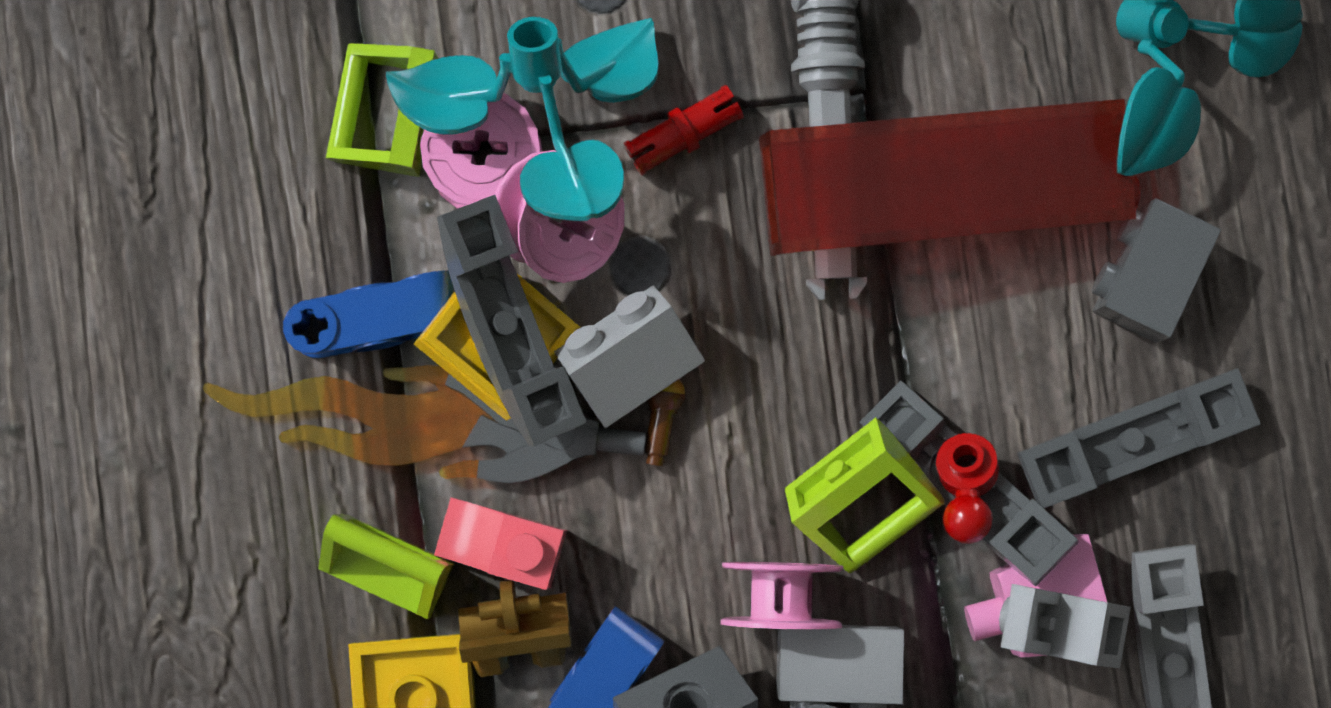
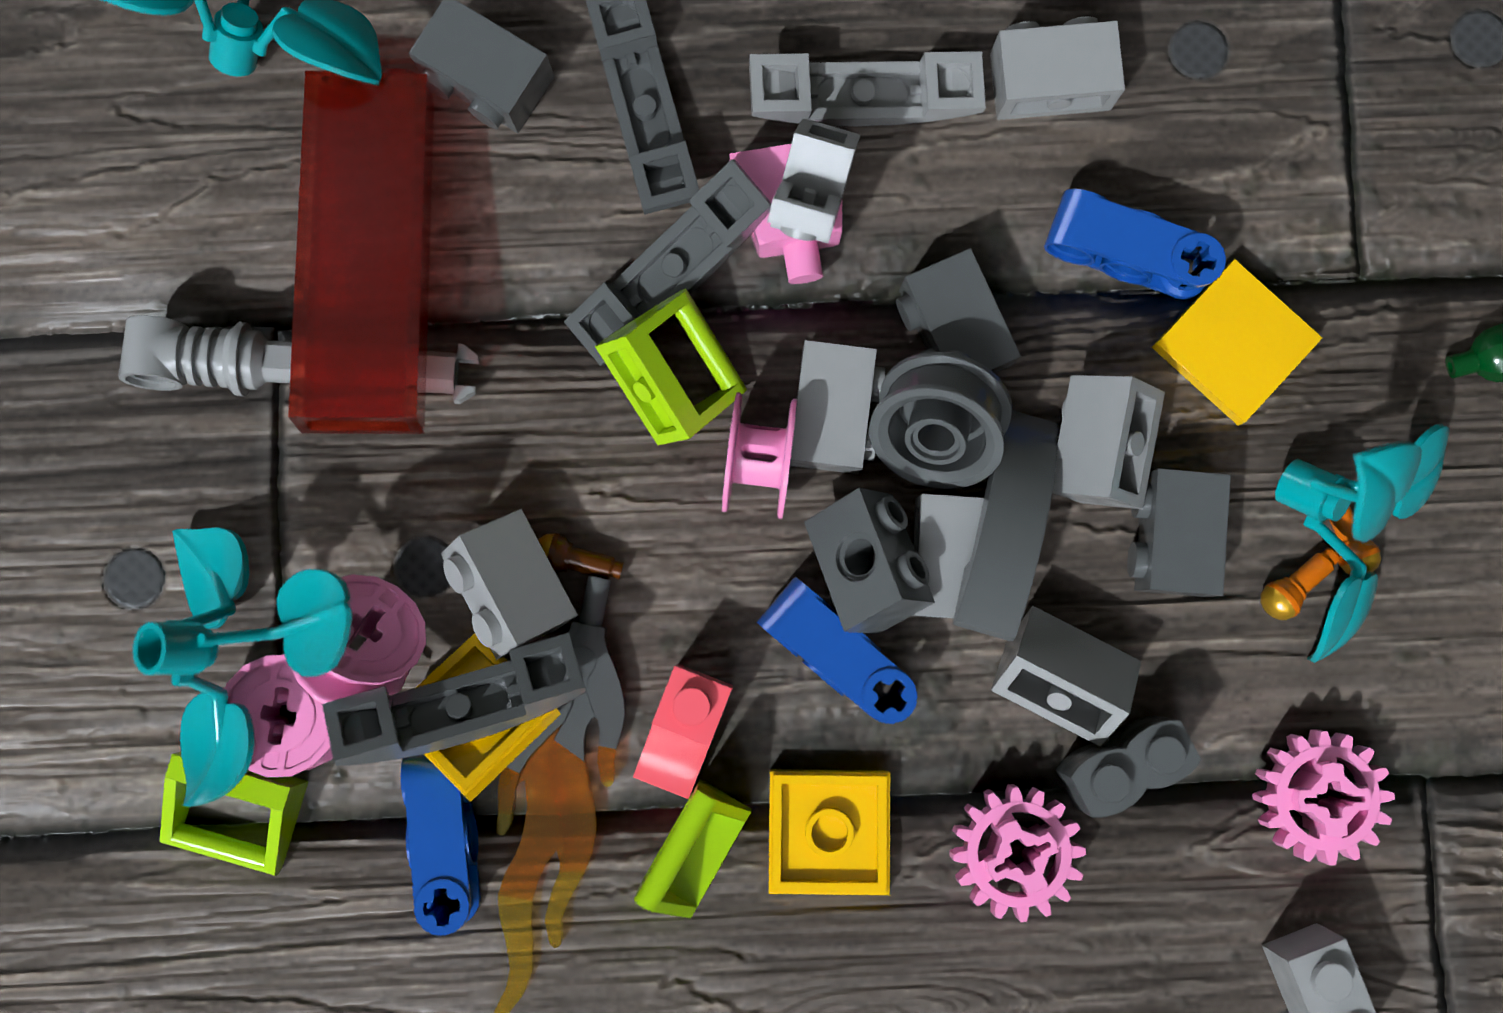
camera: 85 degrees left, 0 degrees up
pearl gold hips [458,580,571,677] -> none
red pin [623,85,744,176] -> none
red plate [936,433,999,544] -> none

